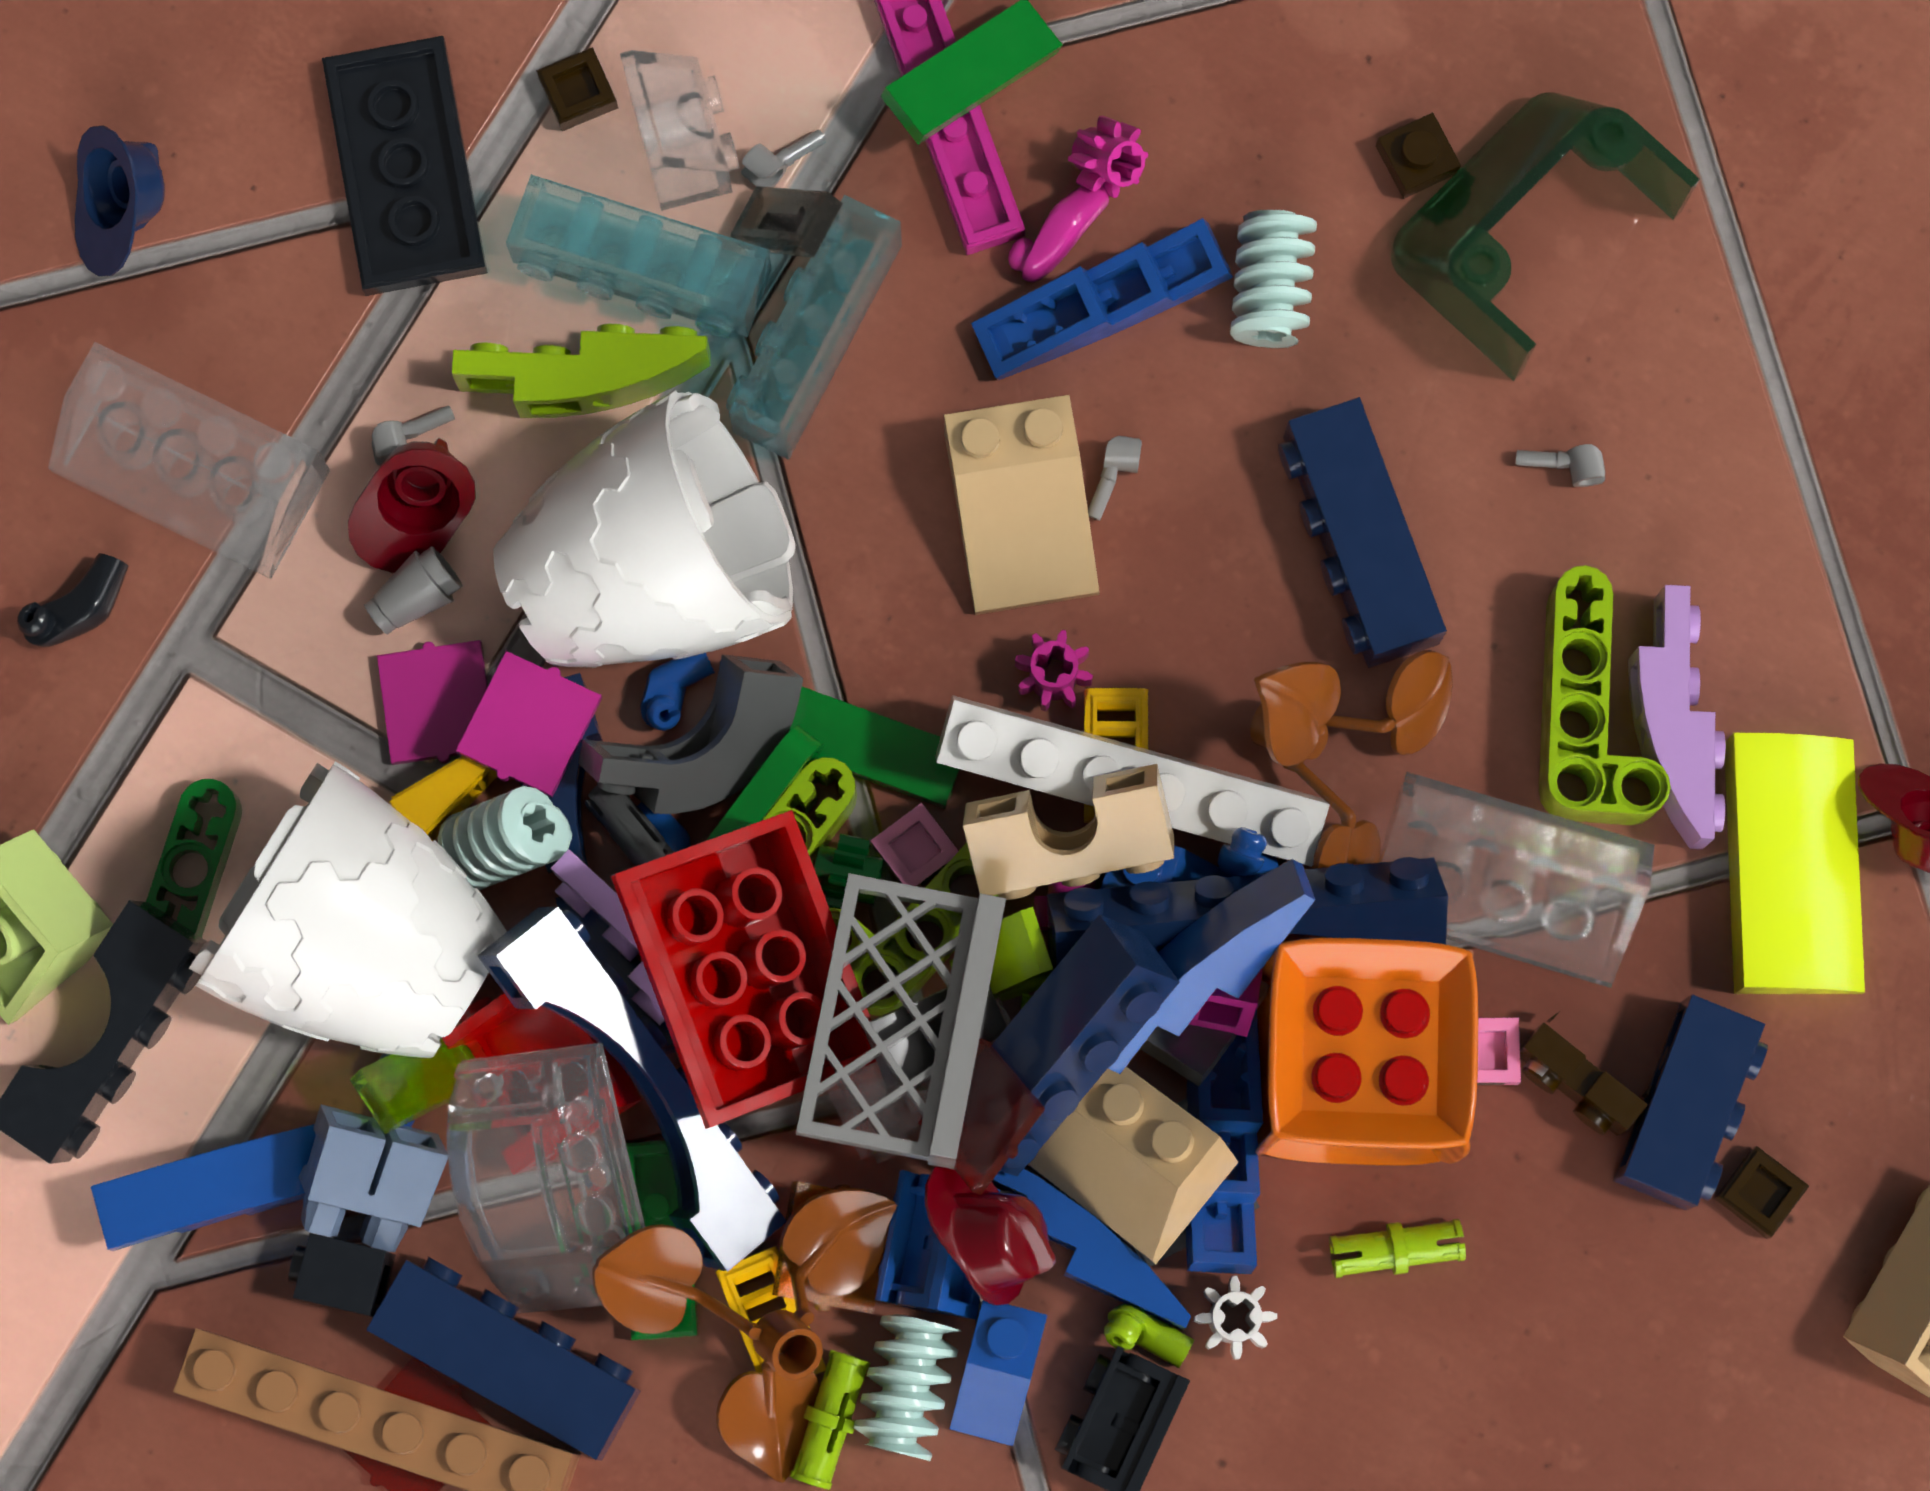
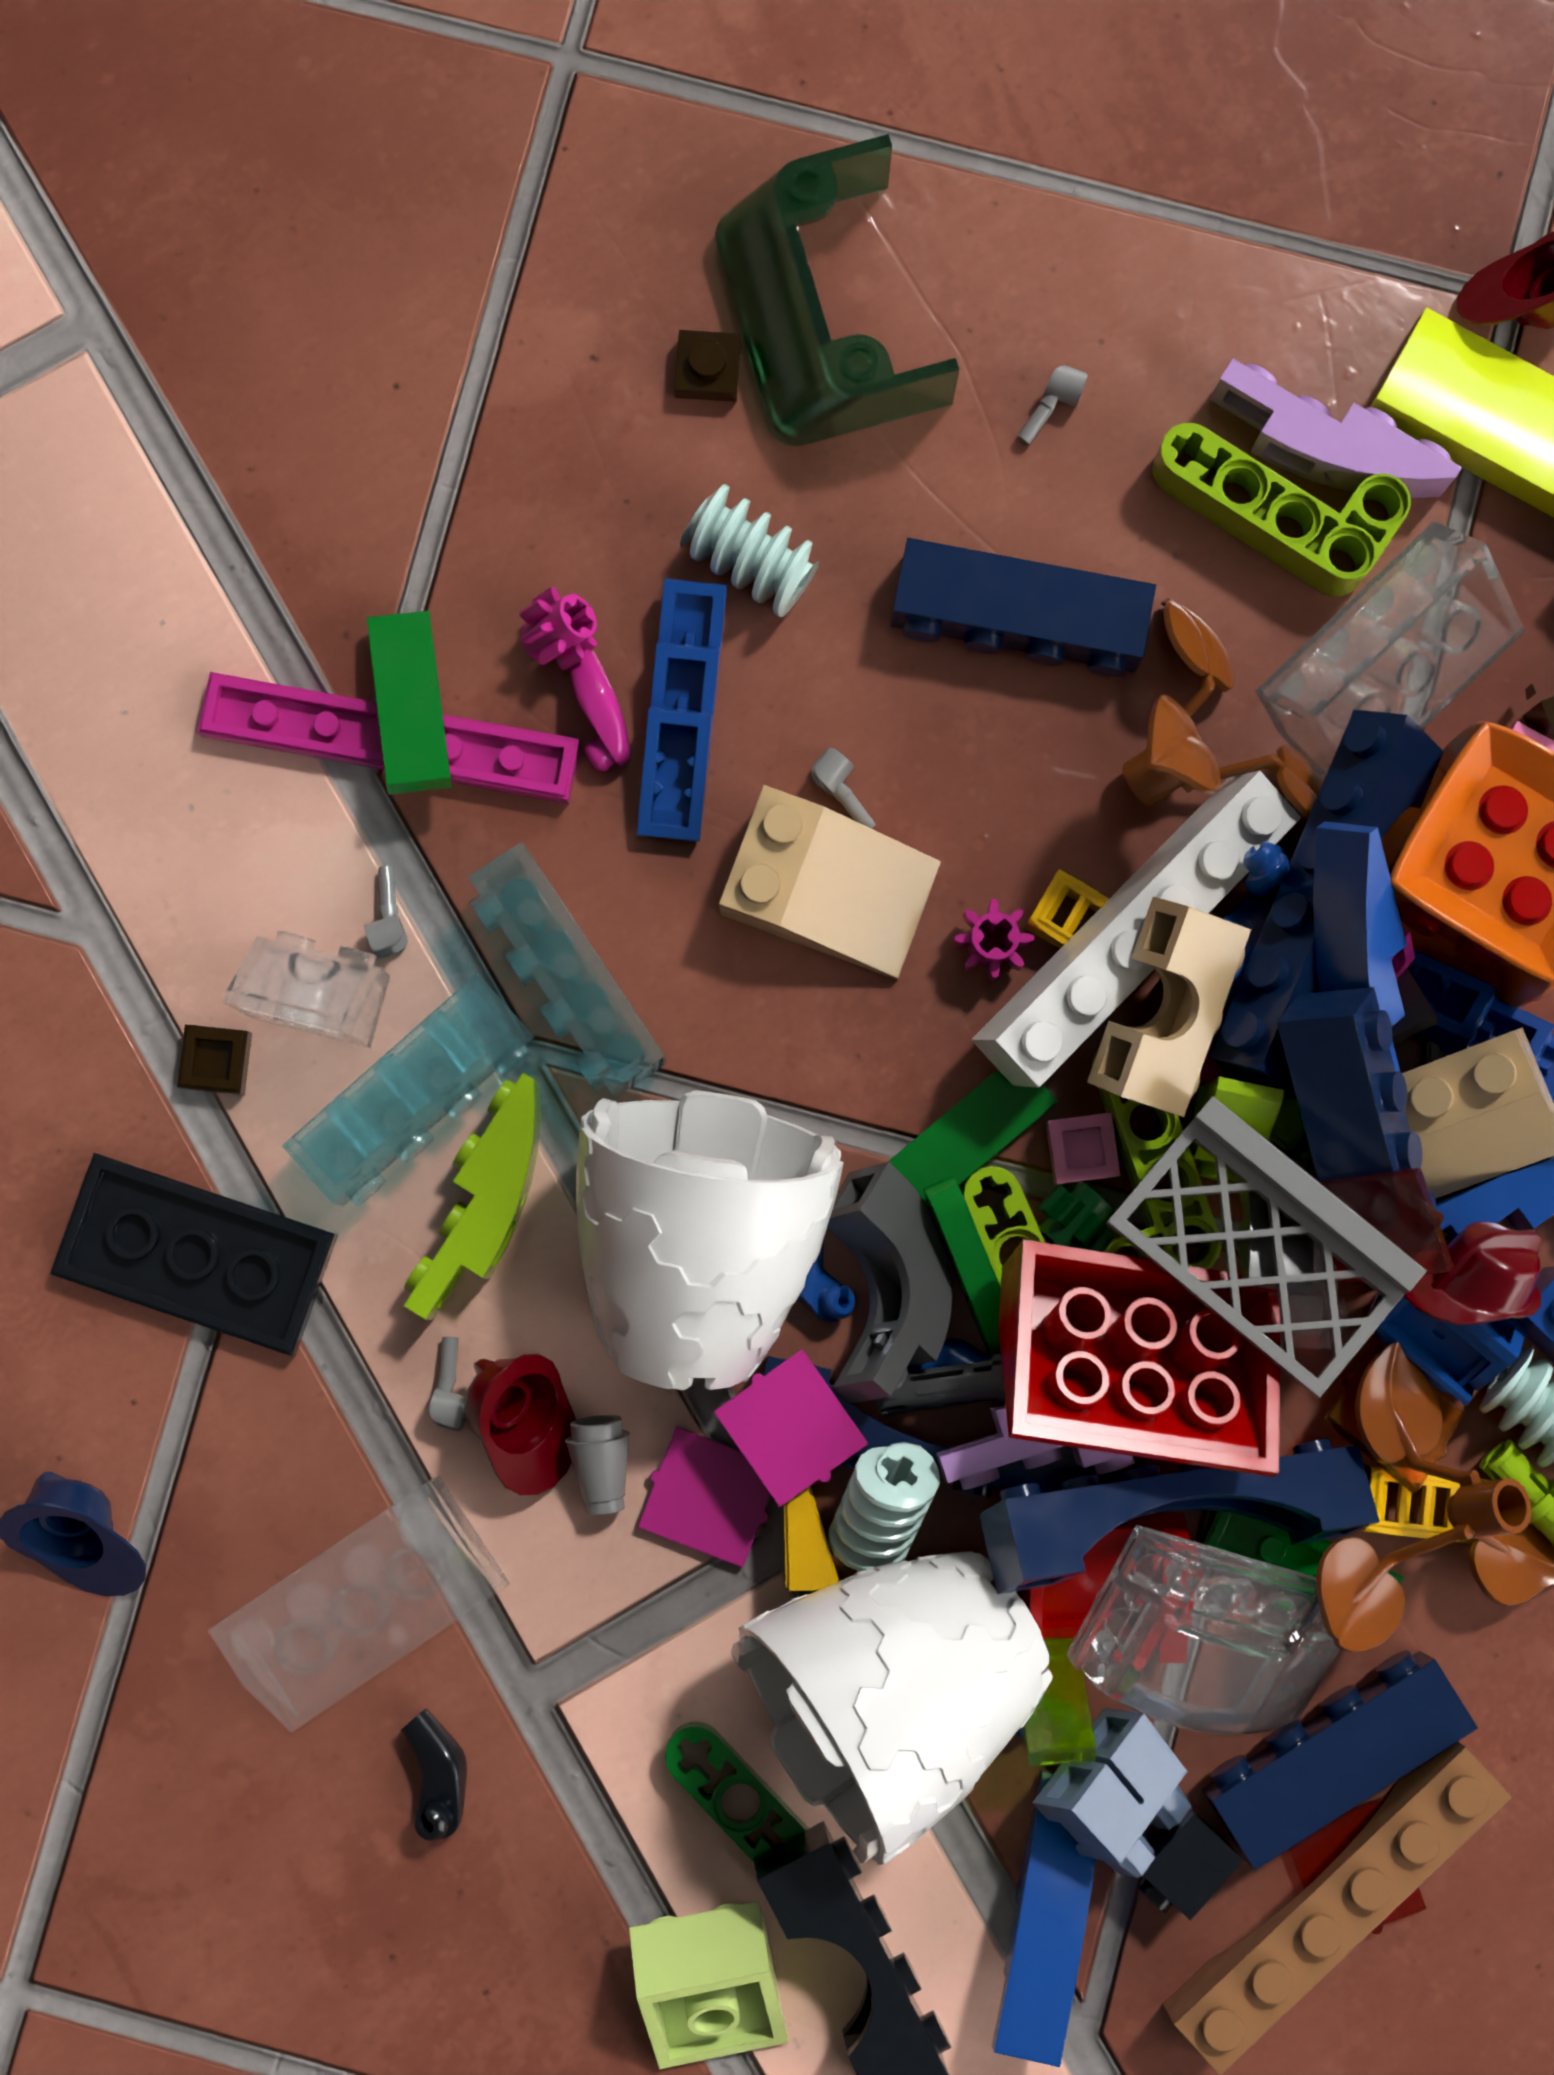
camera: 60 degrees left, 5 degrees up
clear smoke tile [729,186,843,258] -> none

